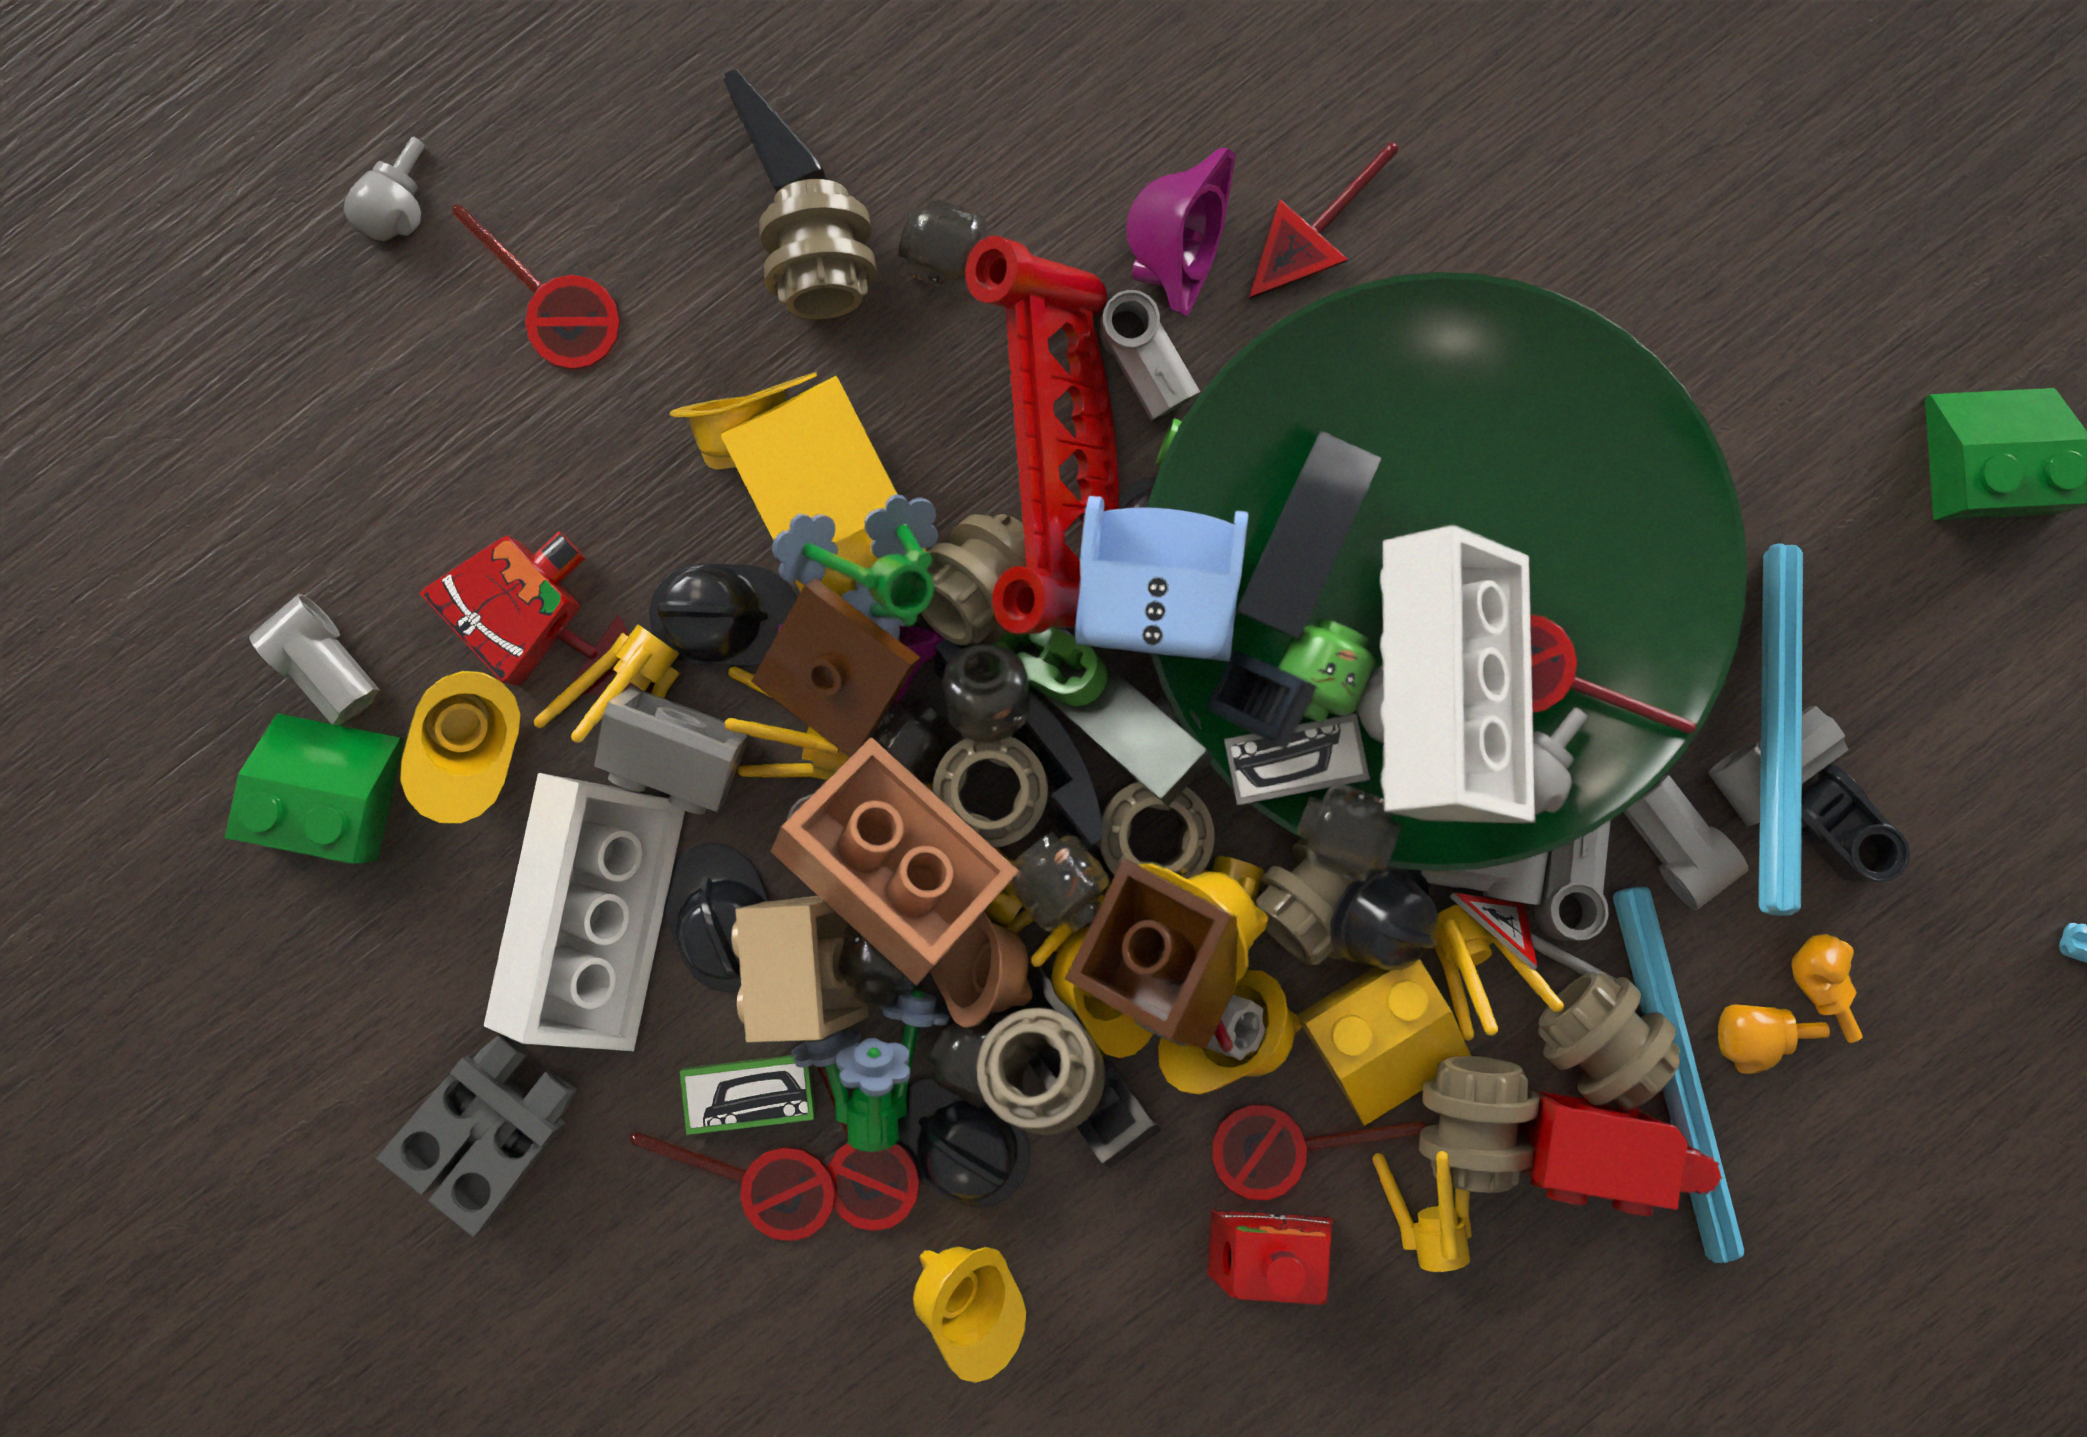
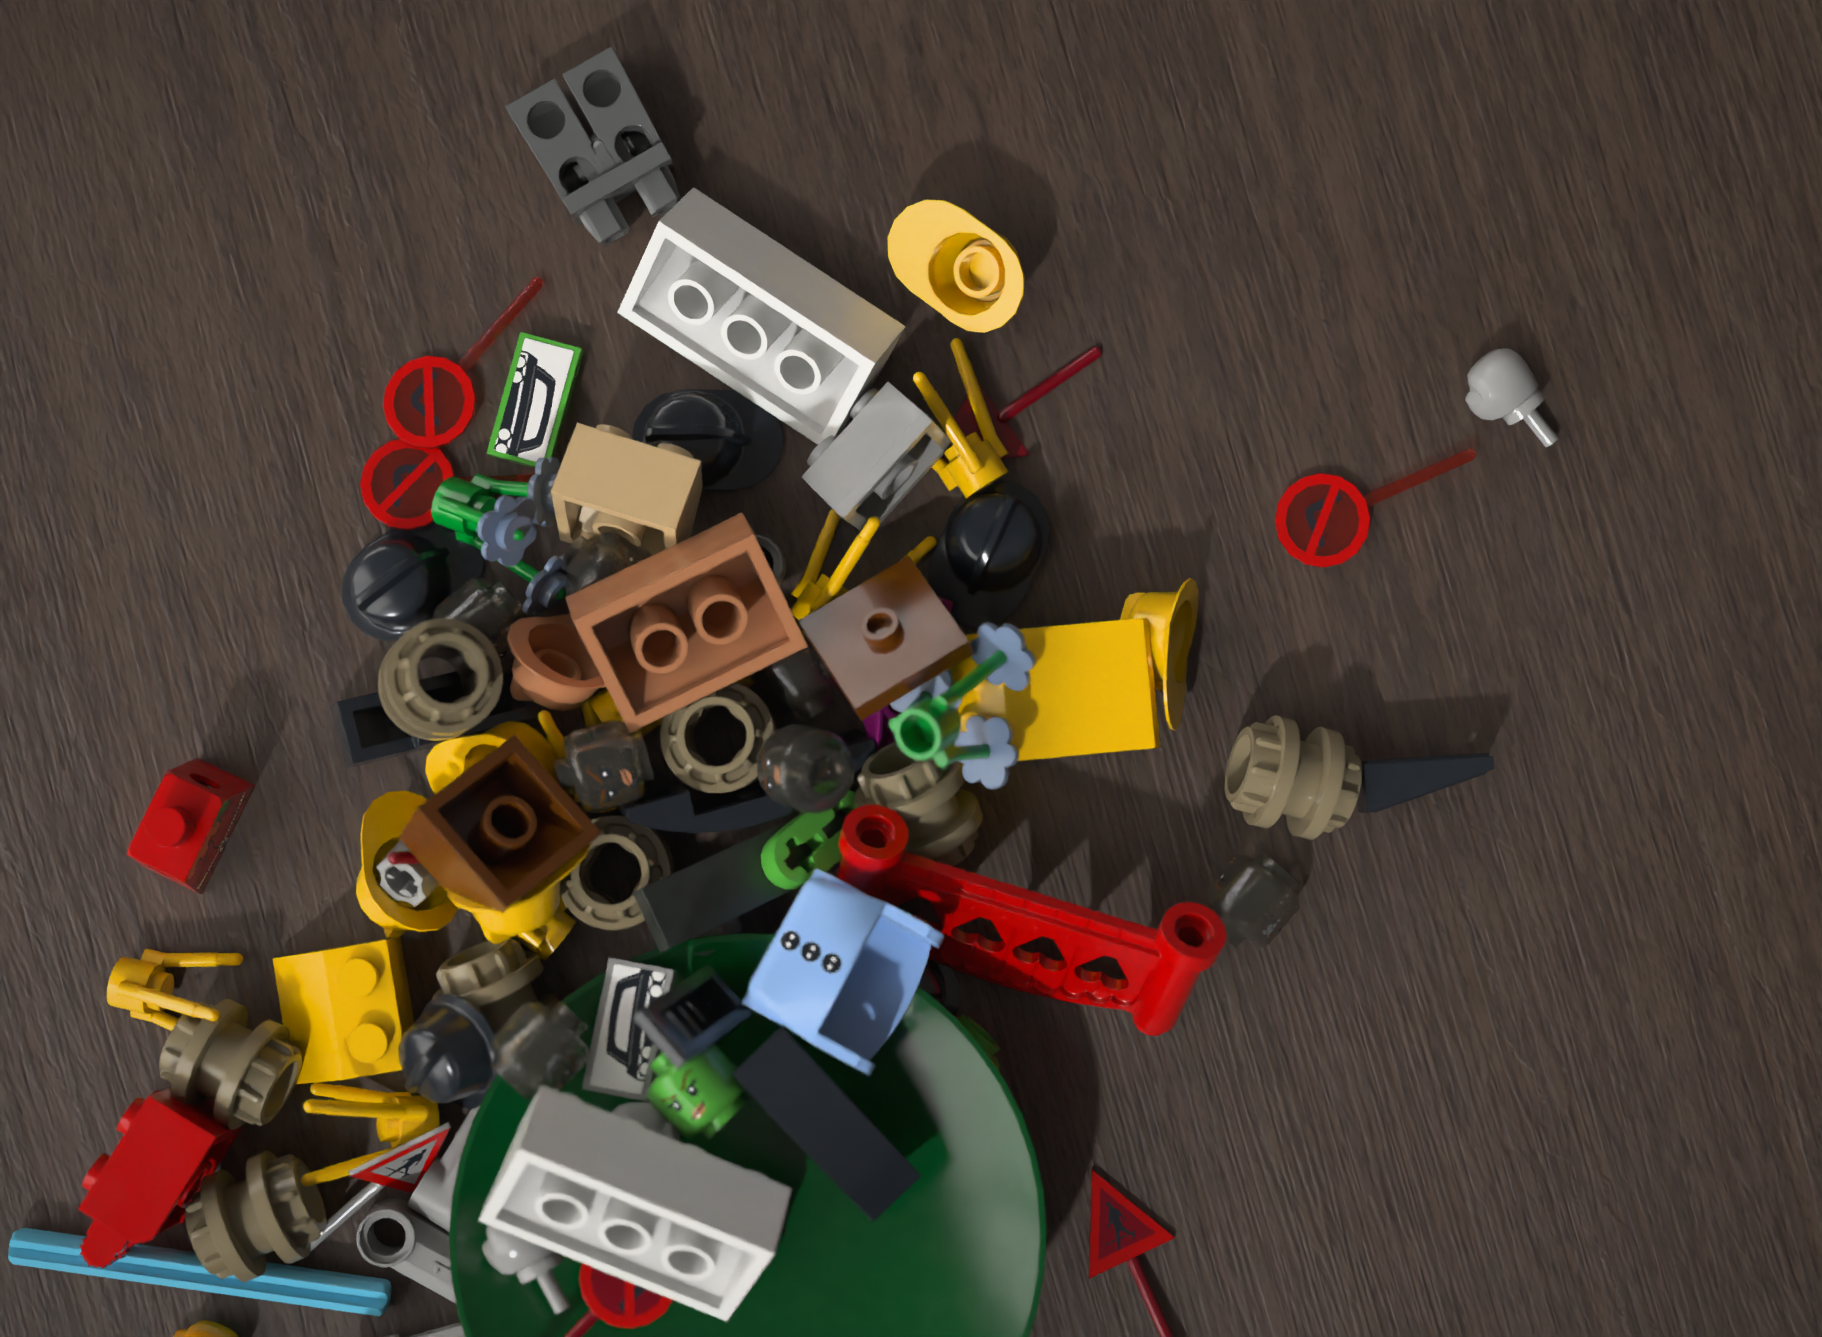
camera: 115 degrees right, 0 degrees up
green slope [225,713,404,864] -> none
light grey piece [249,593,381,726] -> none
red torso [419,531,586,686] -> none
yellow piece [913,1247,1026,1383] -> none
light grey piece [1098,290,1200,422] -> none
magenta hat [1126,148,1236,317] -> none
piece [1212,1104,1427,1200] -> none

